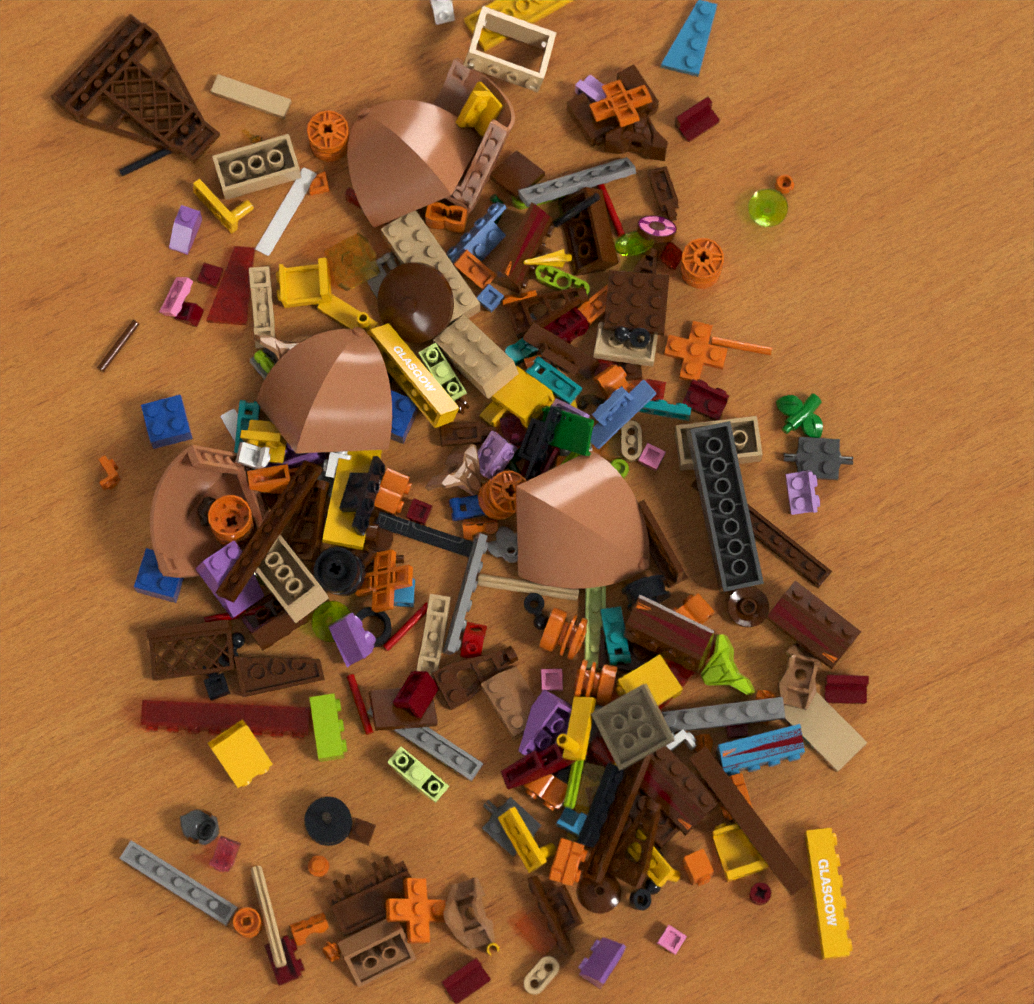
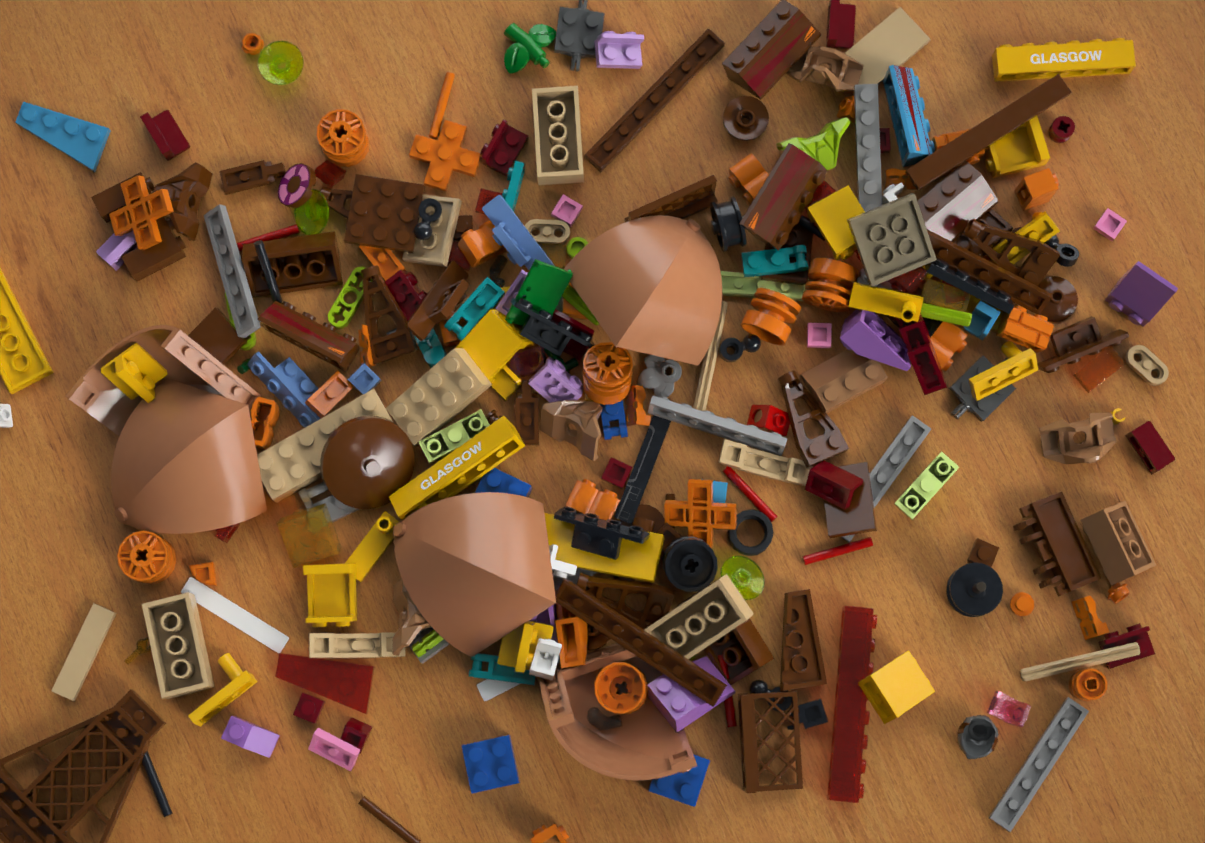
camera: 85 degrees left, 5 degrees up
lime brick [309,693,348,762] -> none
medium lavender slope [328,612,376,668] -> none
orange plate [385,878,446,944] -> none
tan window [463,6,556,93] -> none
yellow piece [523,249,572,268] -> none
dark grey brick [686,421,764,592] -> none

